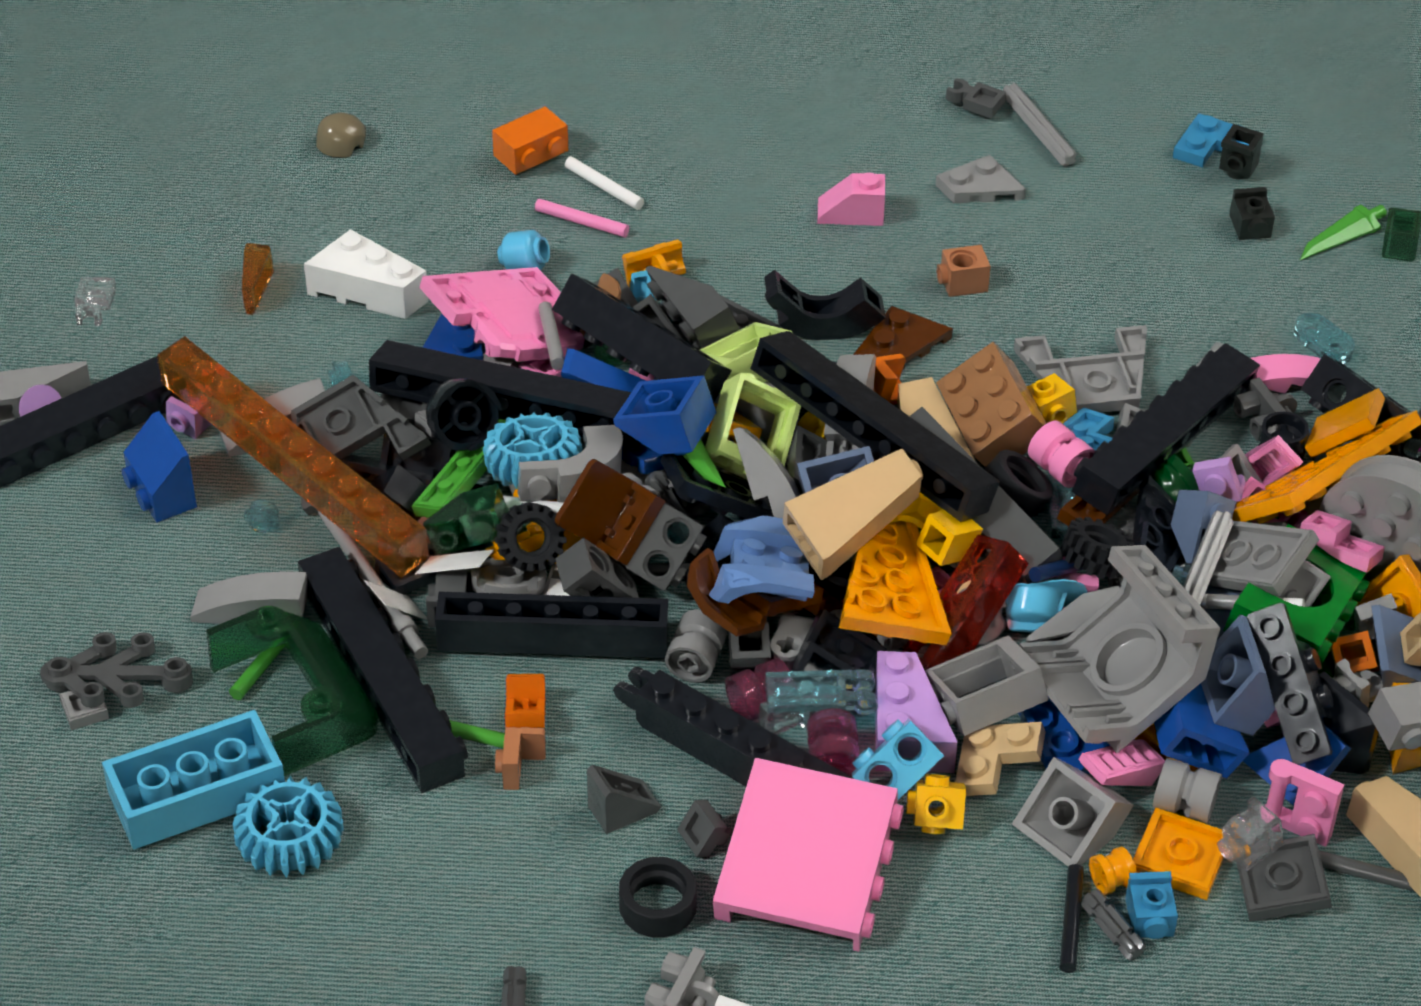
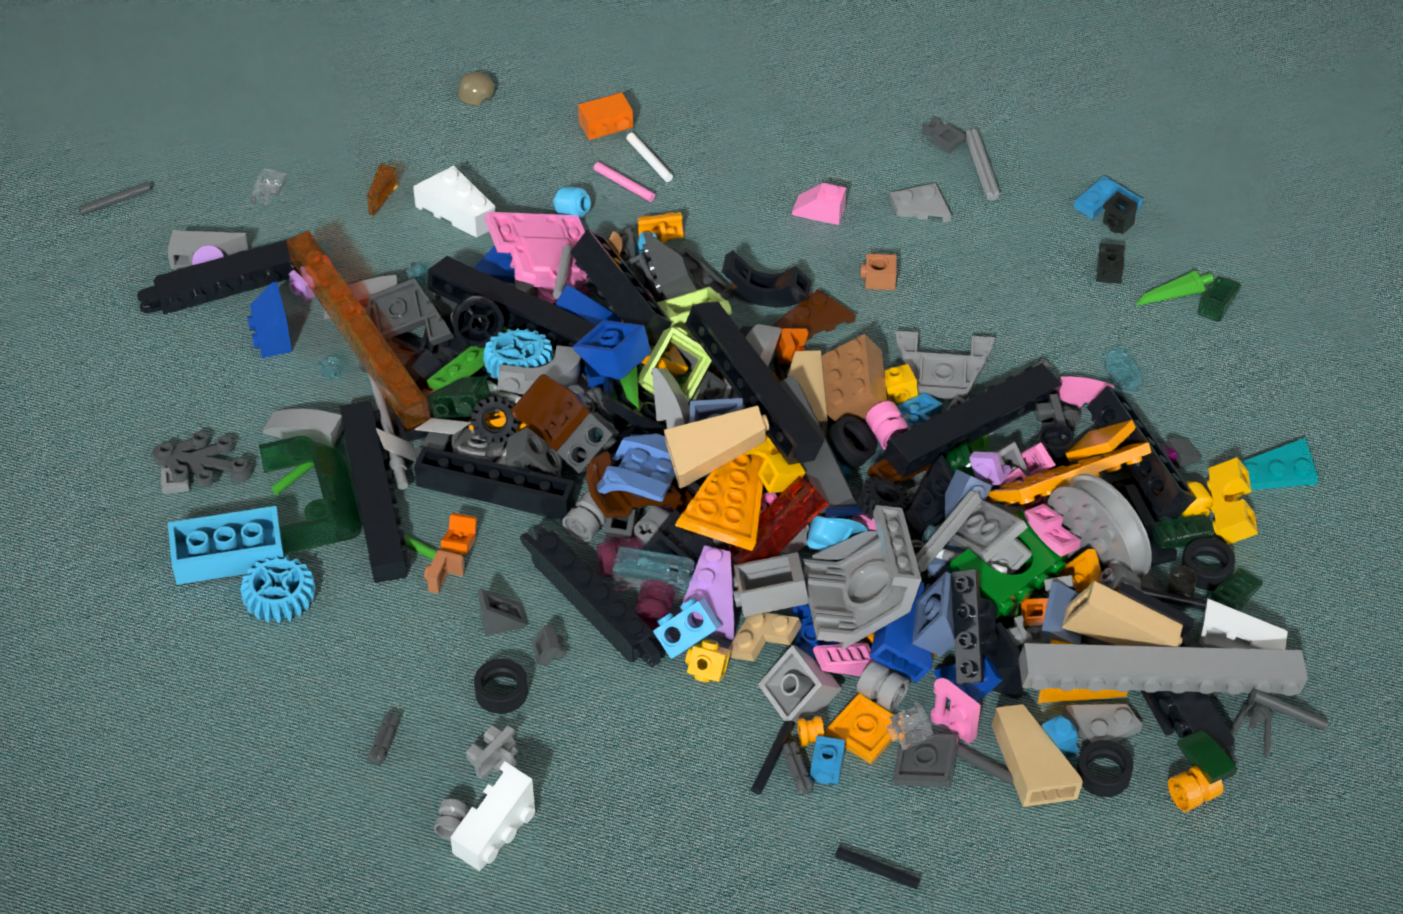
camera: 15 degrees right, 5 degrees up
bright pink panel [713,758,904,952] -> none

